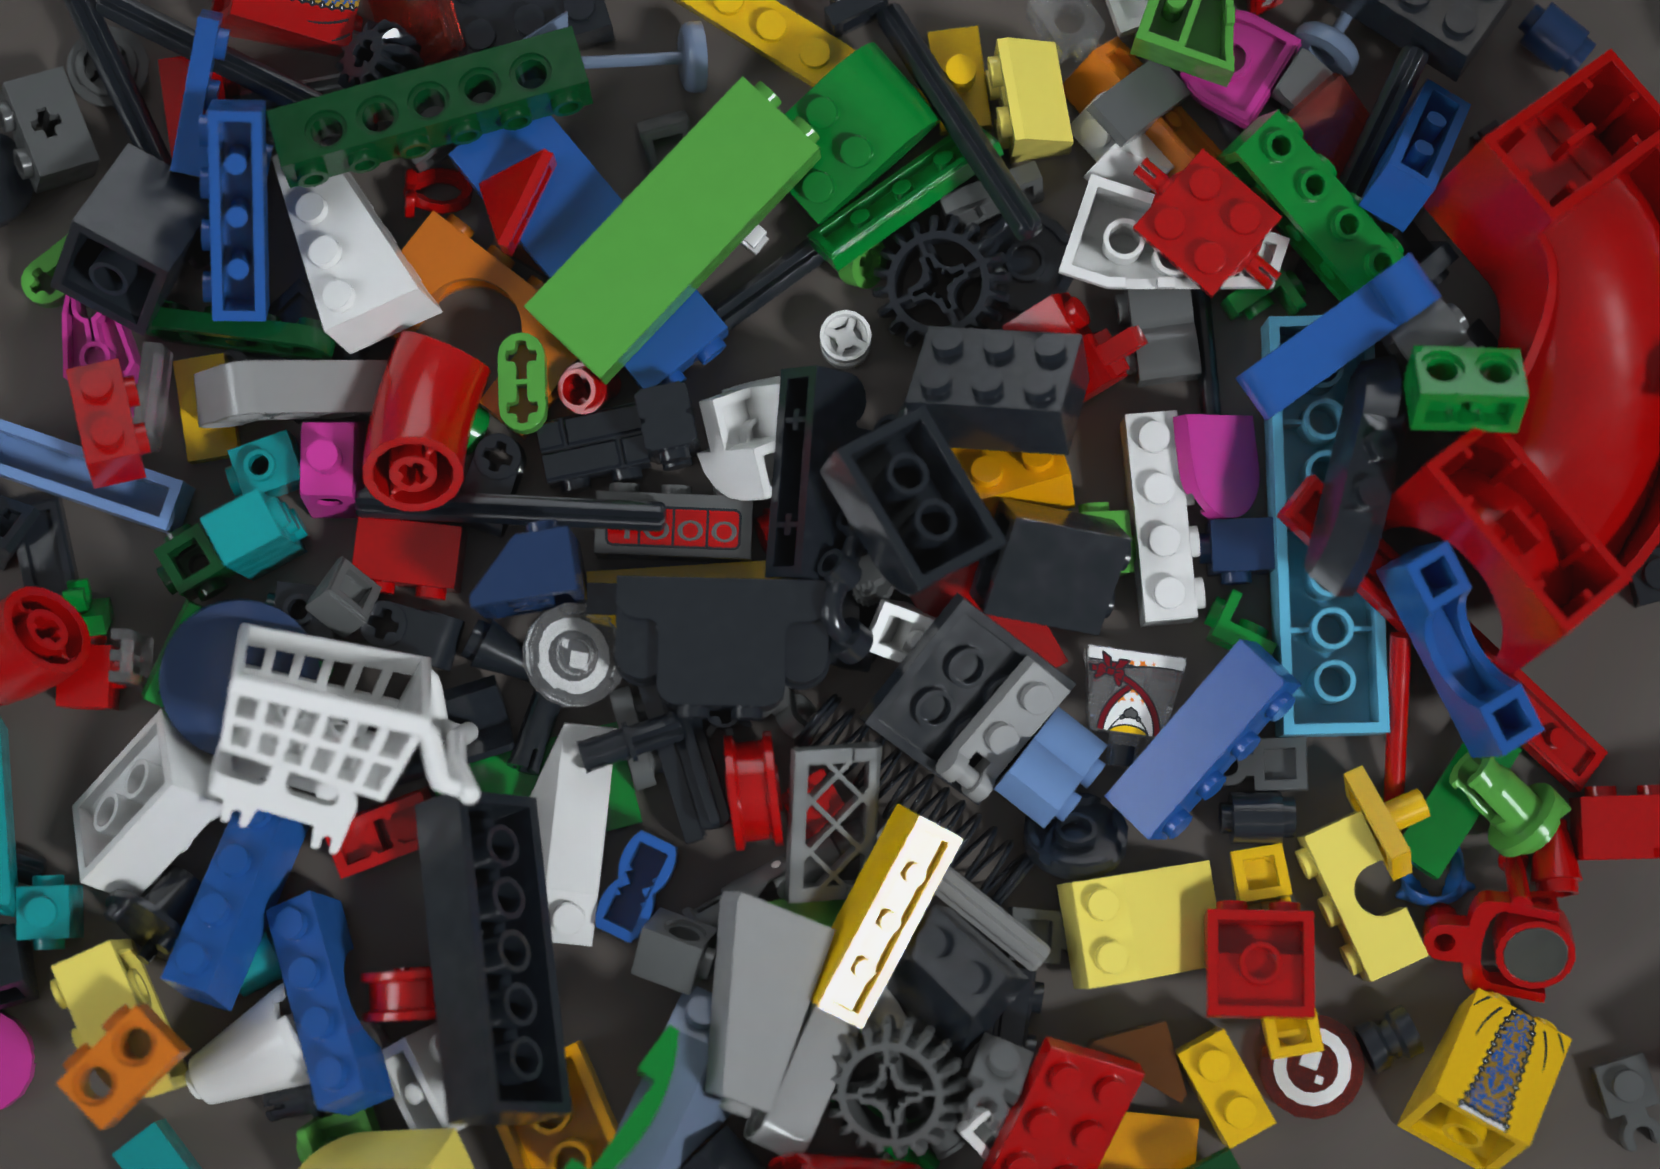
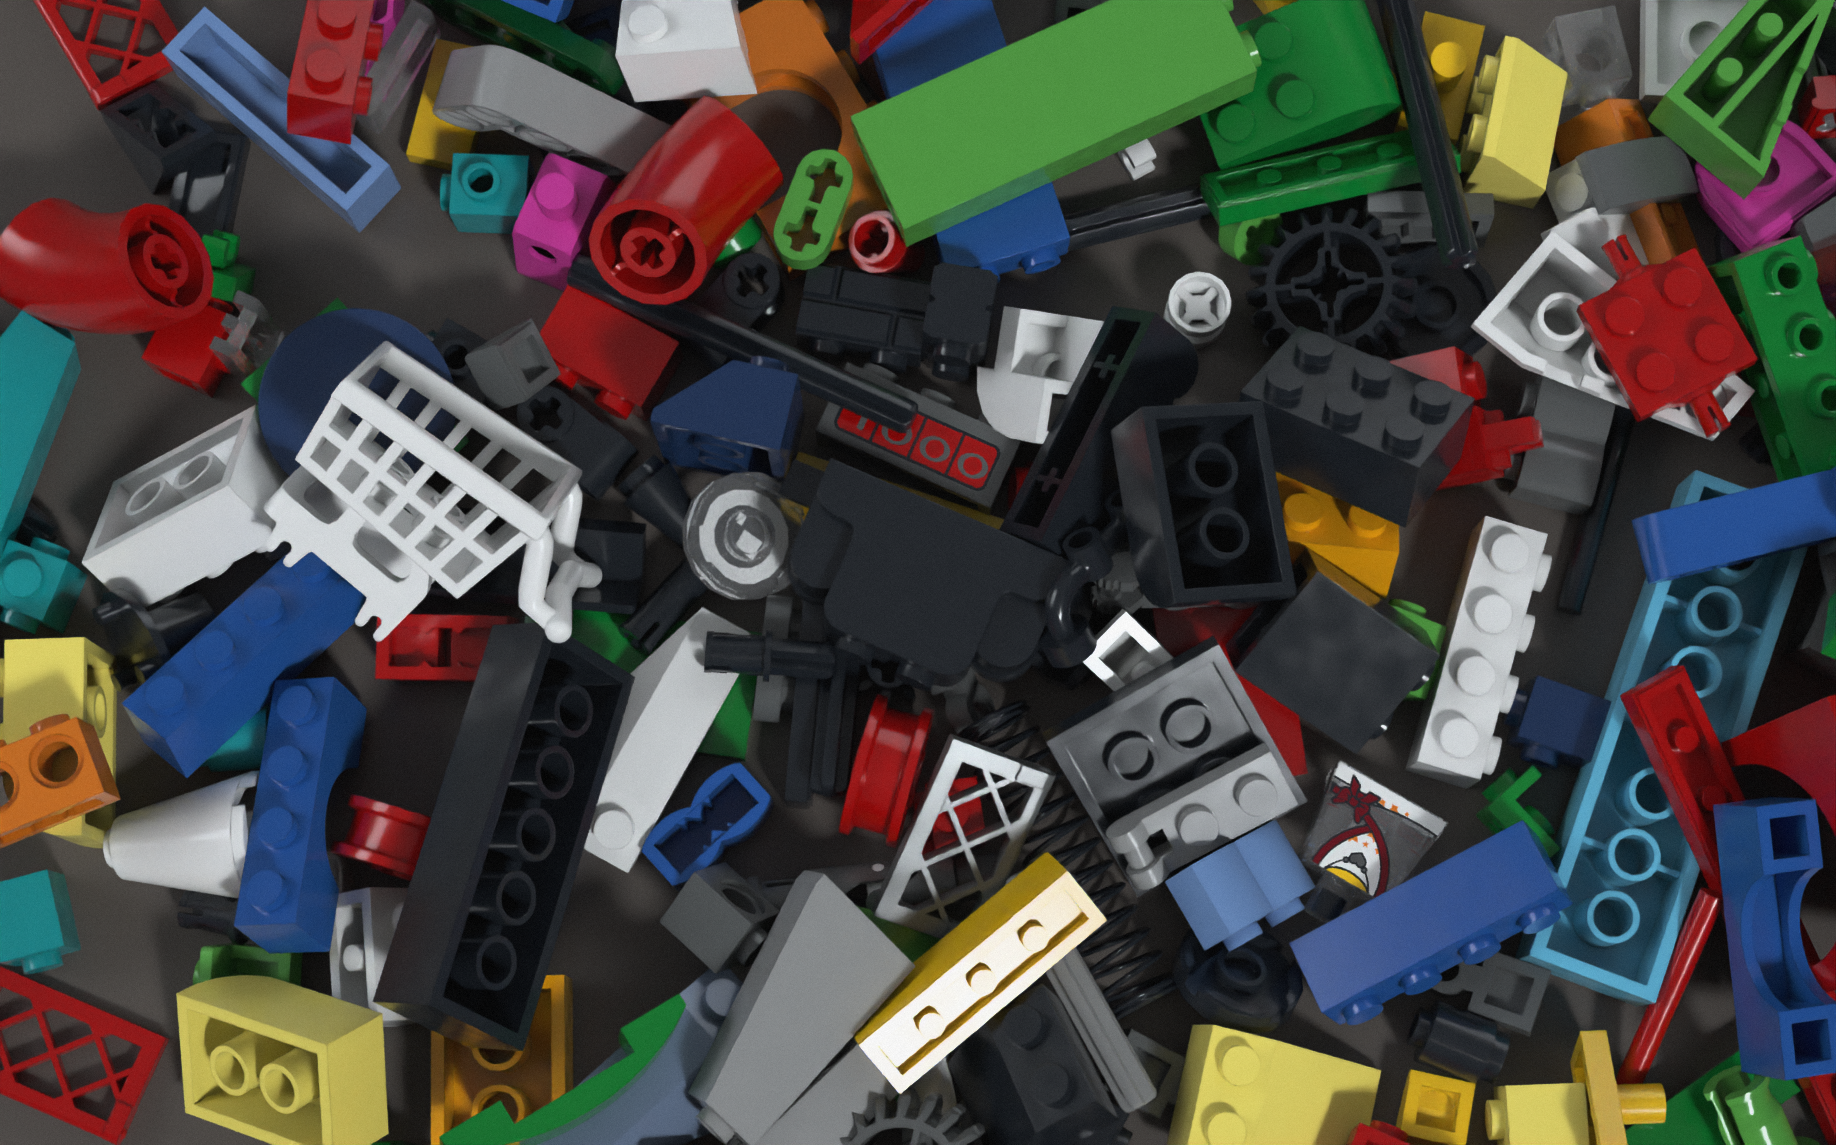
camera: 20 degrees right, 5 degrees down
dark green brick [153,523,236,602] -> none
teal brick [200,488,308,581] -> none
dark pink tile [1173,414,1259,520] -> none
green bracket [1220,267,1307,322] -> none
black brick [1304,355,1409,597] -> none

